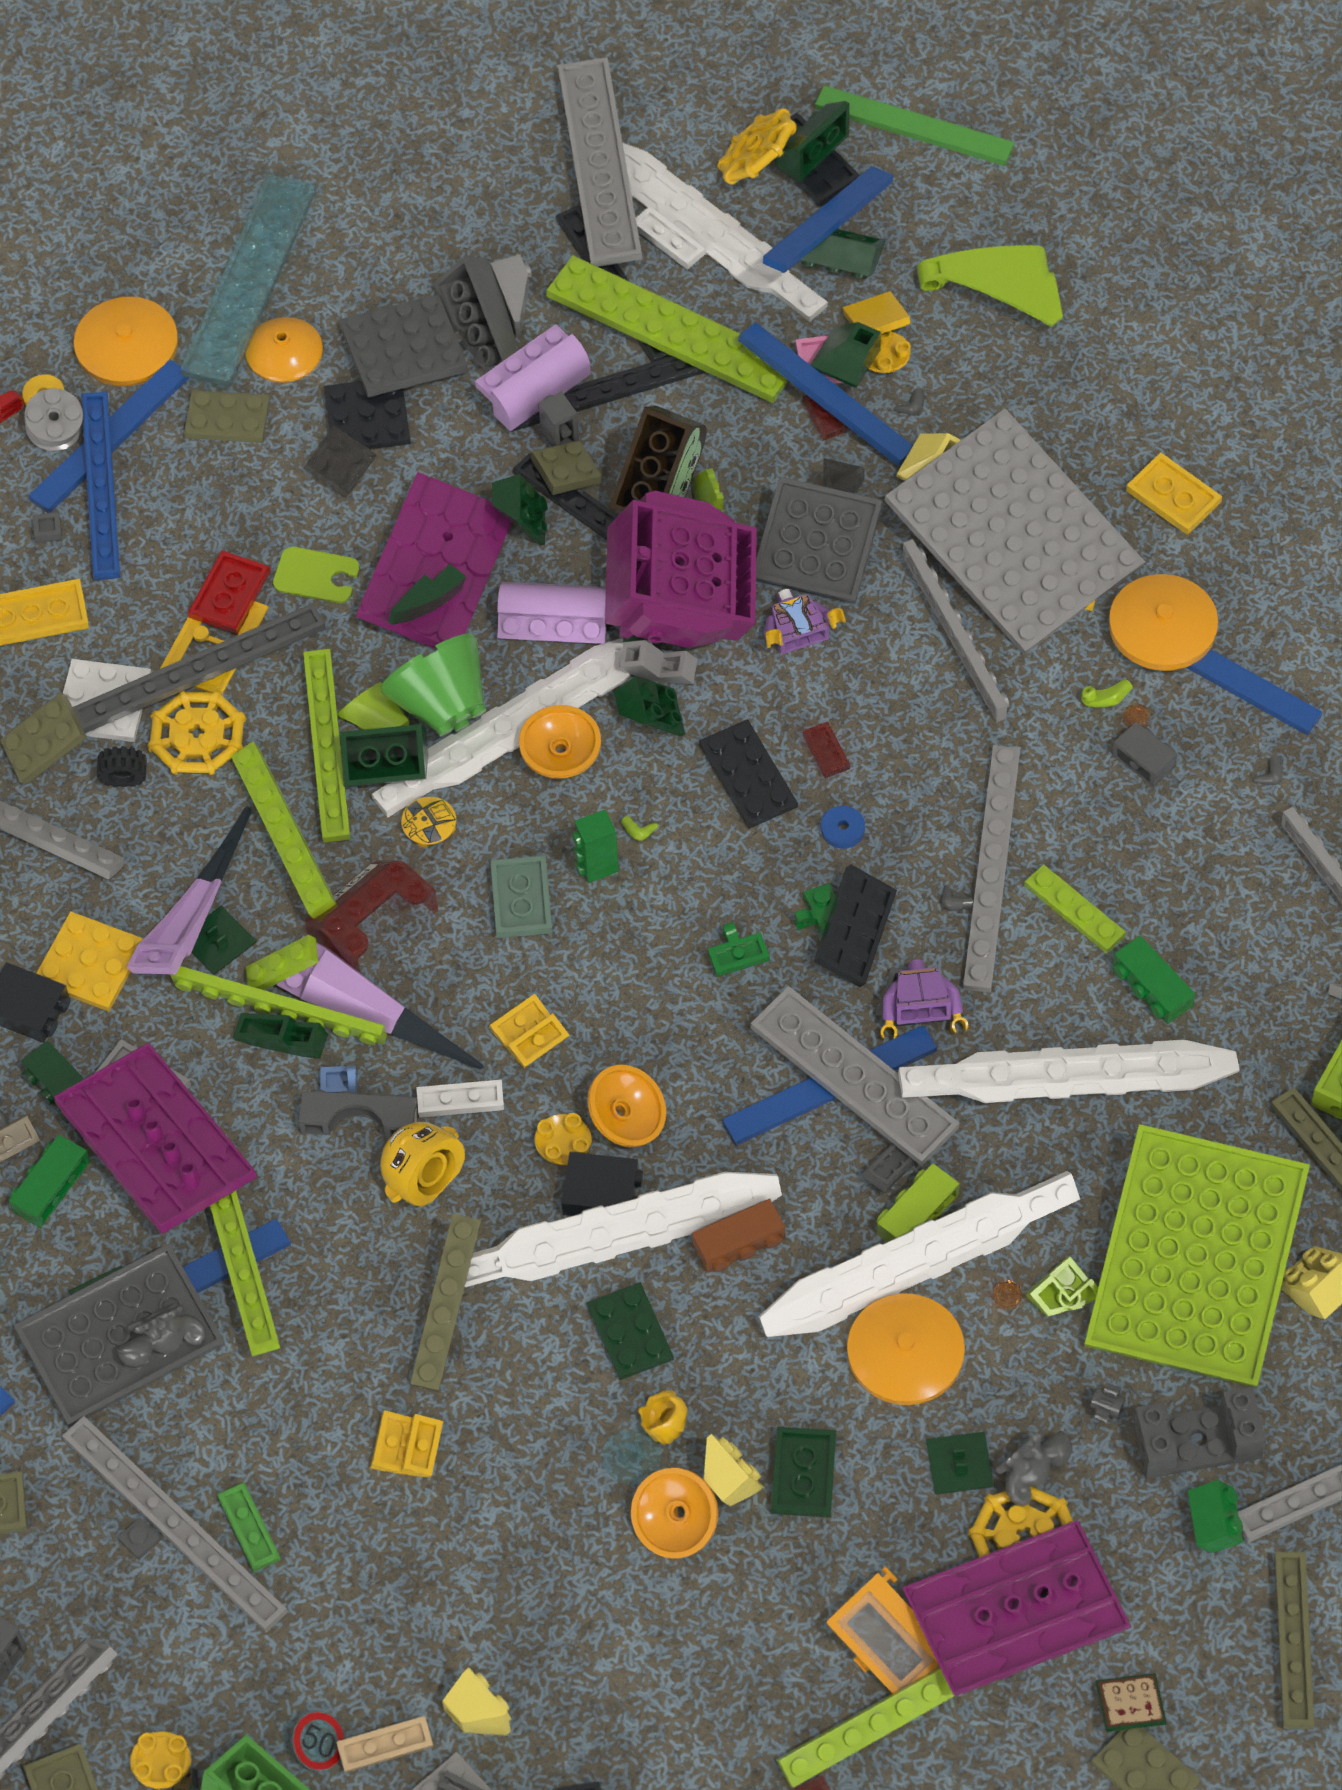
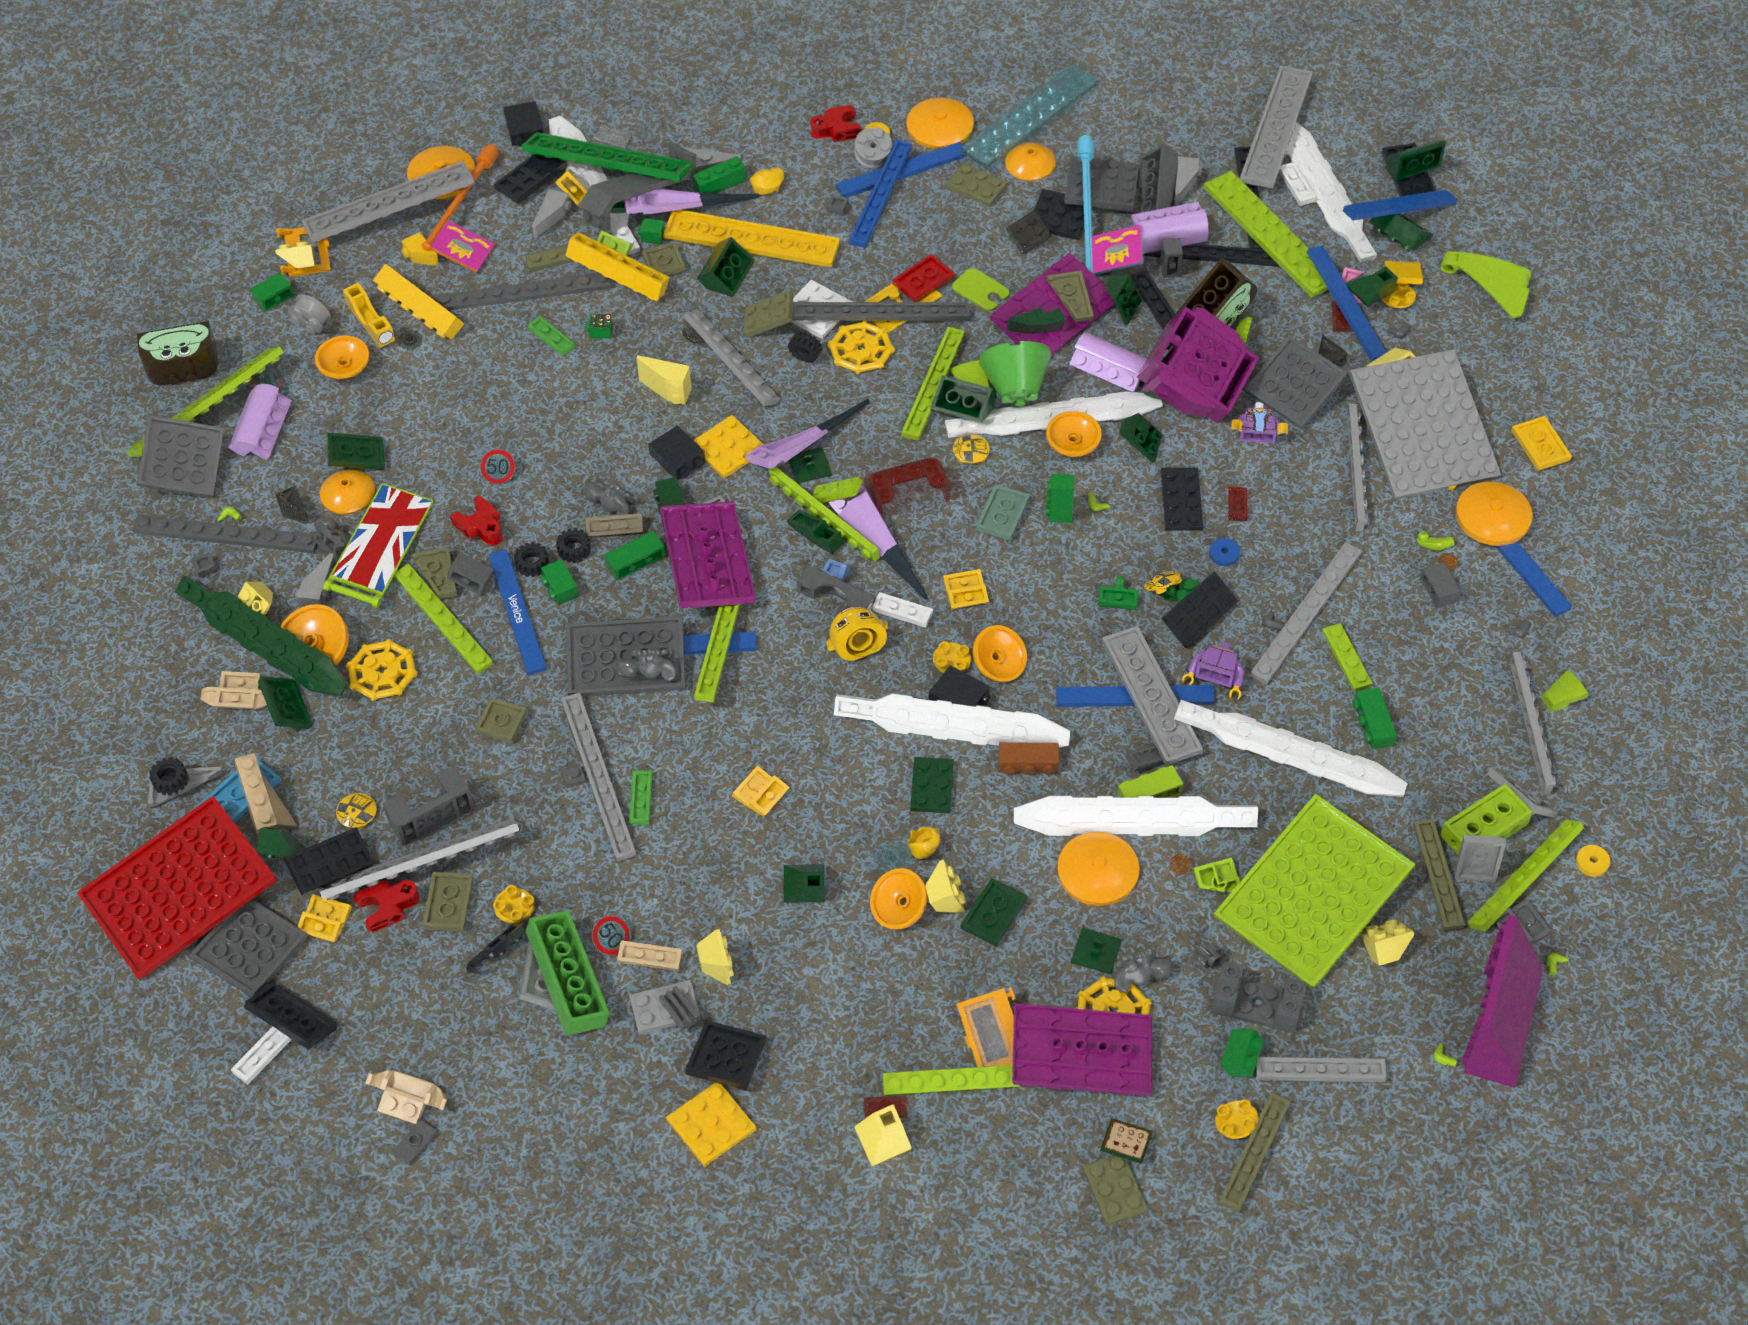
camera: 25 degrees right, 5 degrees down
lime plate [231,741,337,919] -> none
olive plate [410,1213,481,1391] -> none
olive plate [531,440,602,495] -> none
light grey brick [619,640,698,684] -> none
yellow plate [718,108,796,184] -> none
bright green tile [815,85,1014,166] -> none
none -> dark green slope [784,864,825,903]
none -> olive wing [1046,271,1094,322]
none -> flag [1077,135,1144,275]
none -> yellow dish [1144,571,1182,594]
none -> yellow dish [1215,1099,1258,1139]

